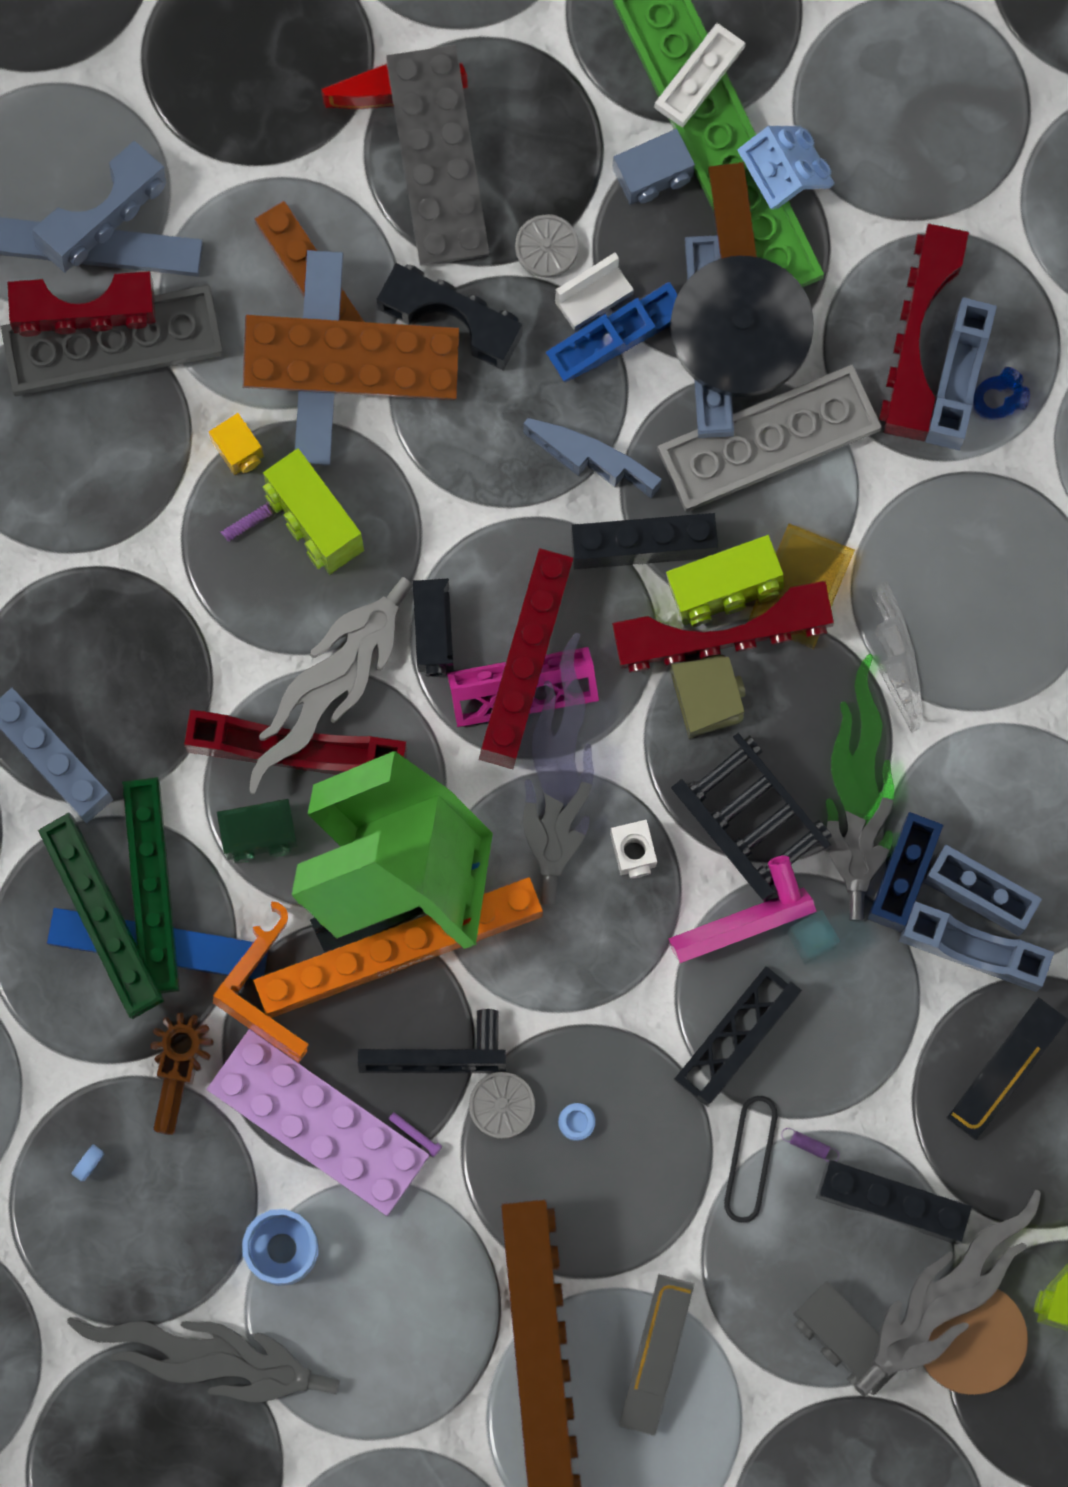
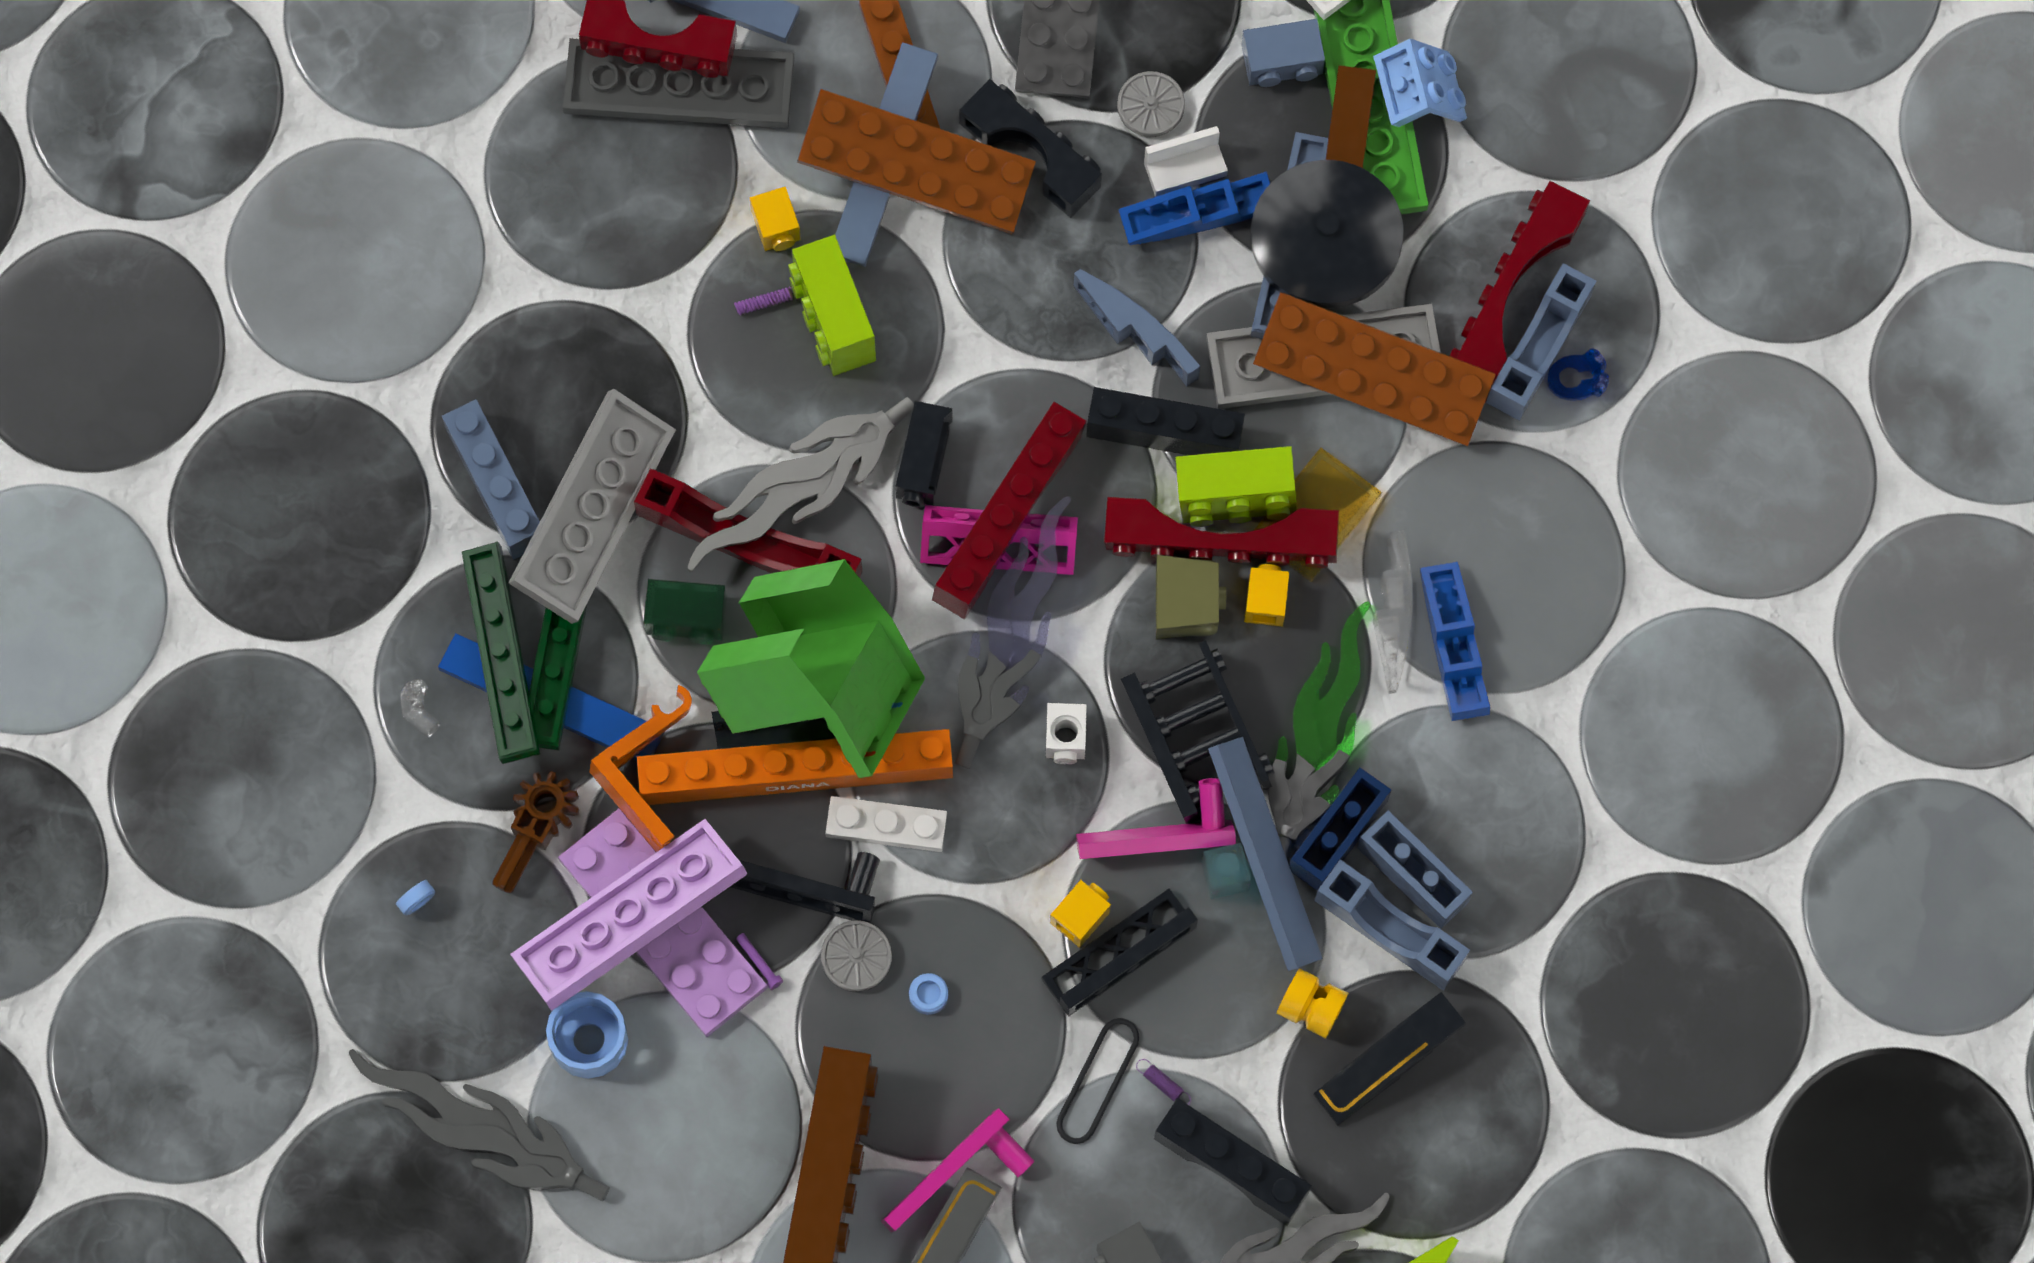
camera: 15 degrees right, 5 degrees down
none -> clear arm [401,679,440,738]
none -> light grey plate [508,389,676,624]
none -> lavender plate [510,819,747,1011]
none -> white plate [825,796,947,852]
none -> dark pink piece [881,1108,1035,1233]
none -> yellow brick [1050,880,1111,948]
none -> sand blue tile [1208,737,1323,971]
none -> yellow brick [1244,564,1289,627]
none -> dark orange plate [1253,292,1496,446]
none -> yellow wheel [1276,968,1349,1039]
none -> blue slope [1420,562,1490,721]

